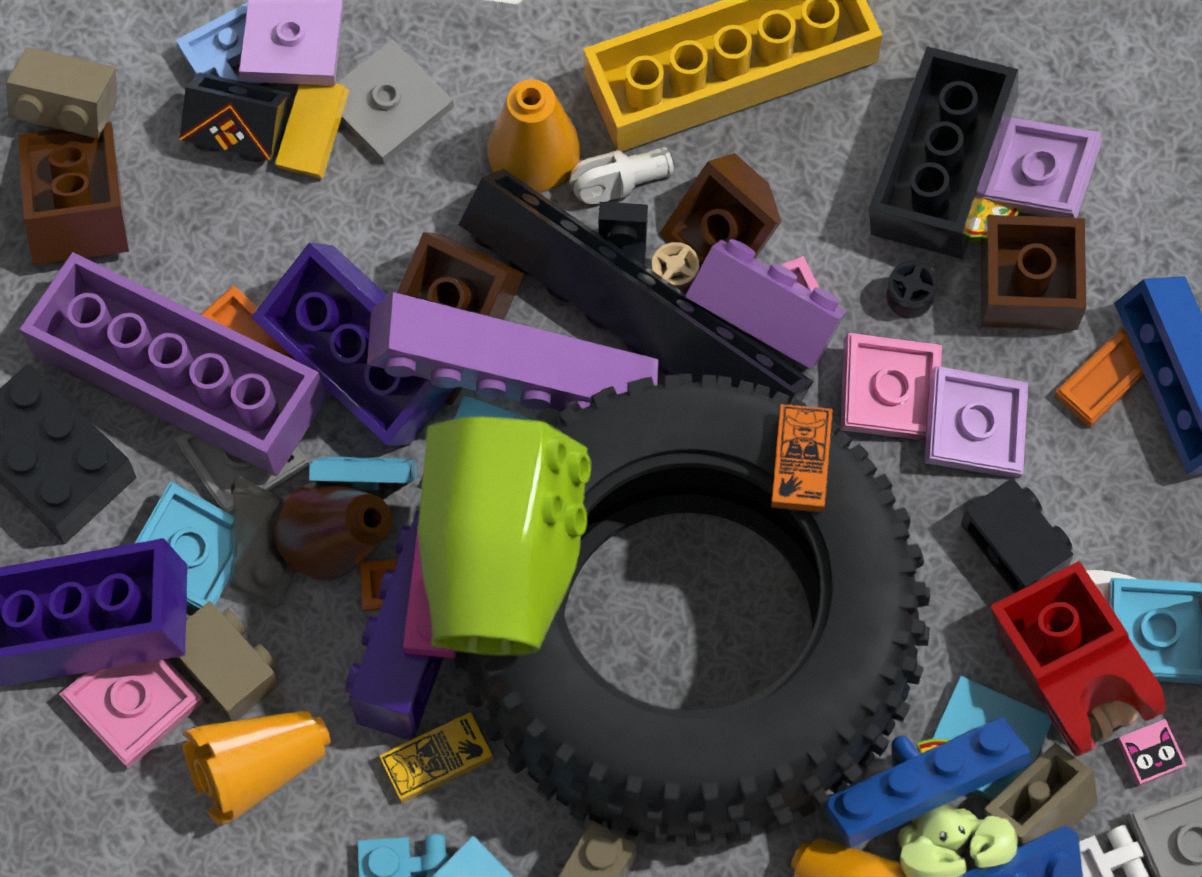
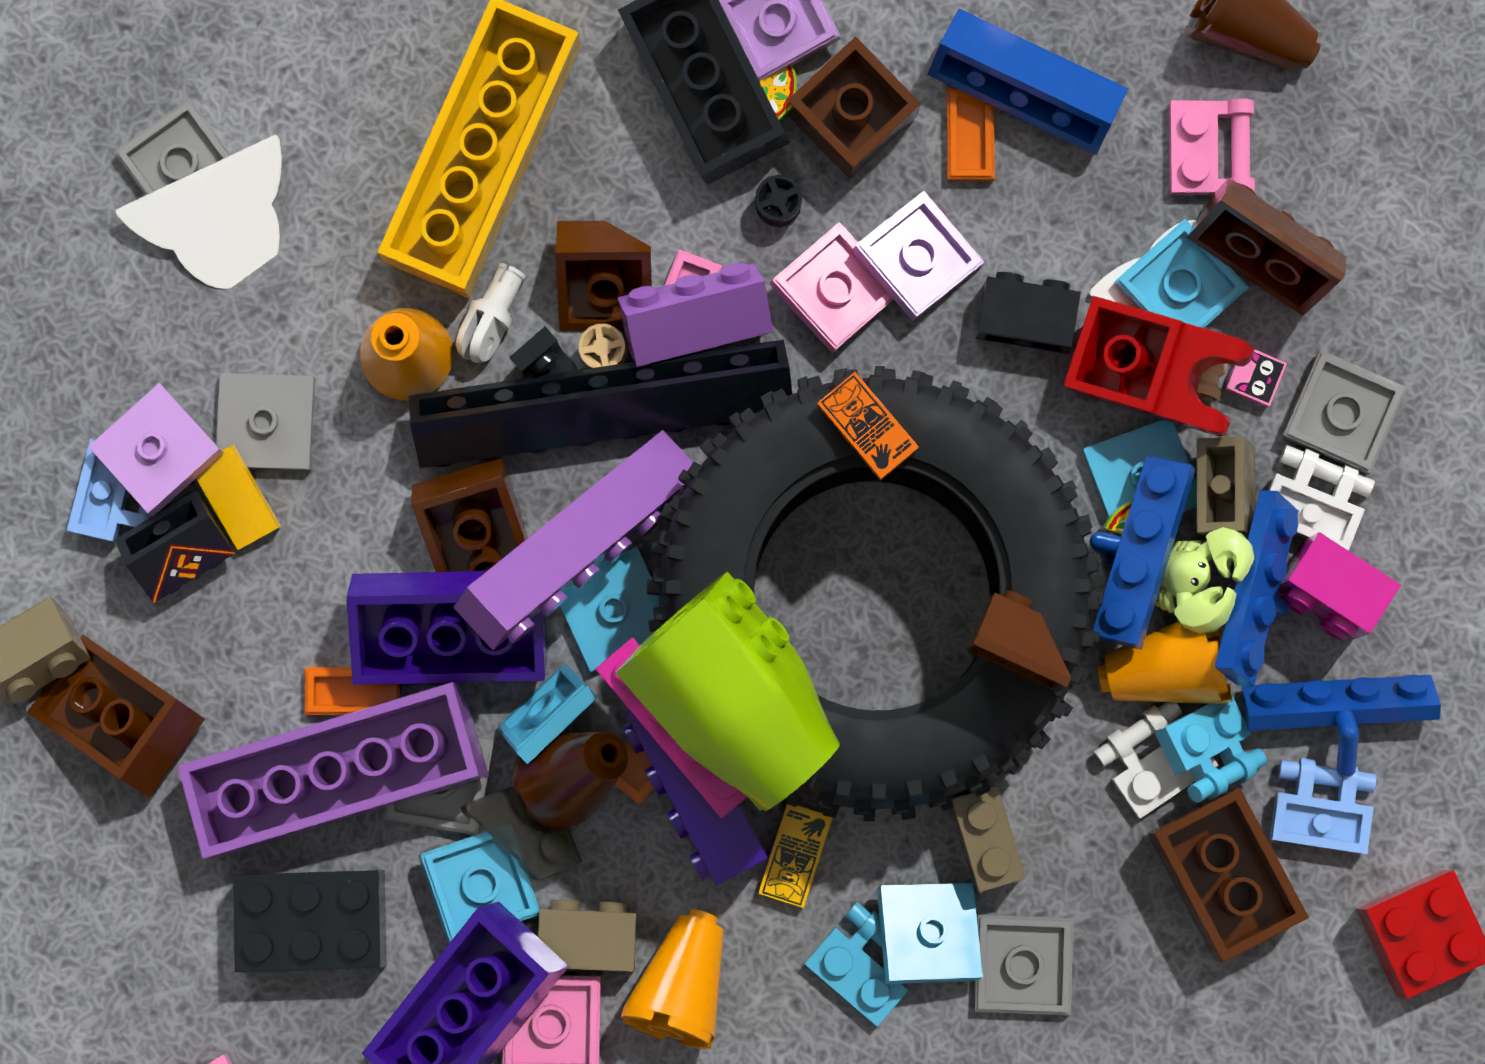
camera: 45 degrees left, 15 degrees up
none -> reddish brown slope [966,590,1071,692]

